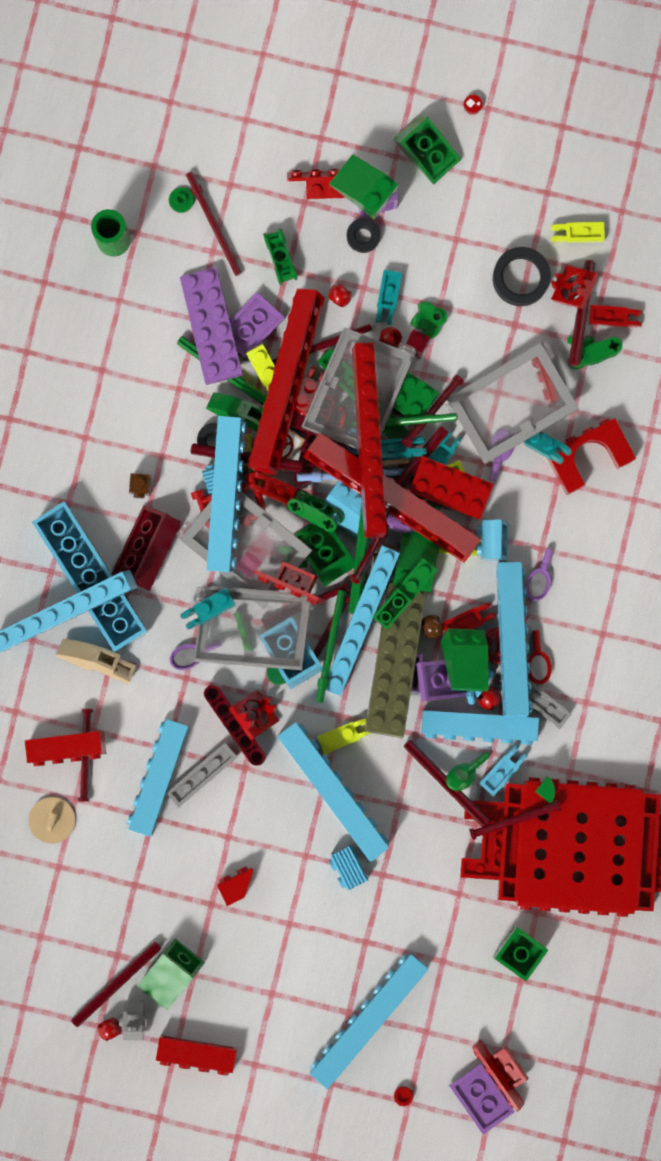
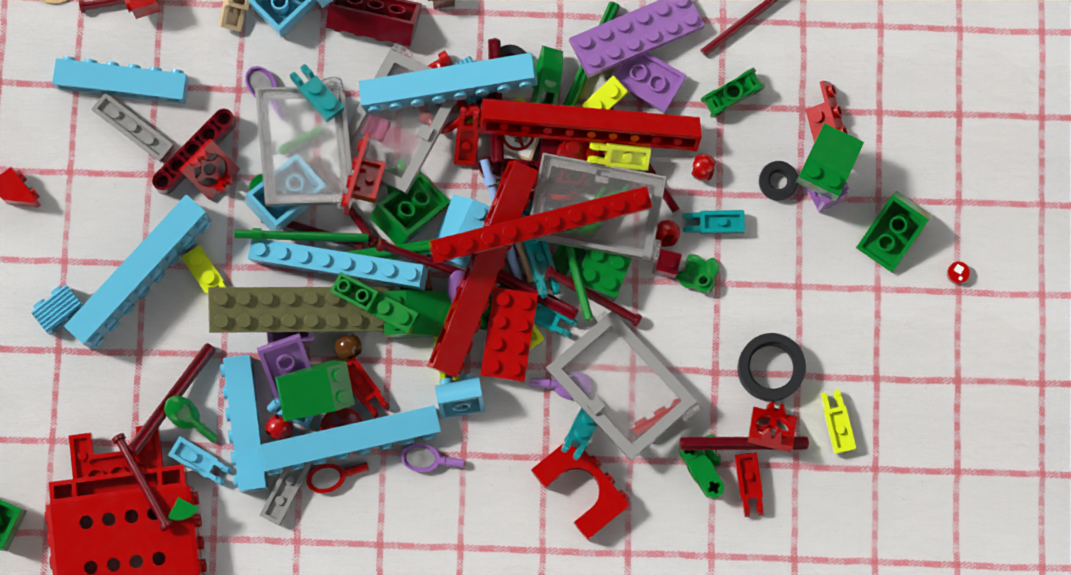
camera: 80 degrees right, 5 degrees down
green piece [288,490,345,532] -> none
none -> neon yellow hinge [587,142,651,171]

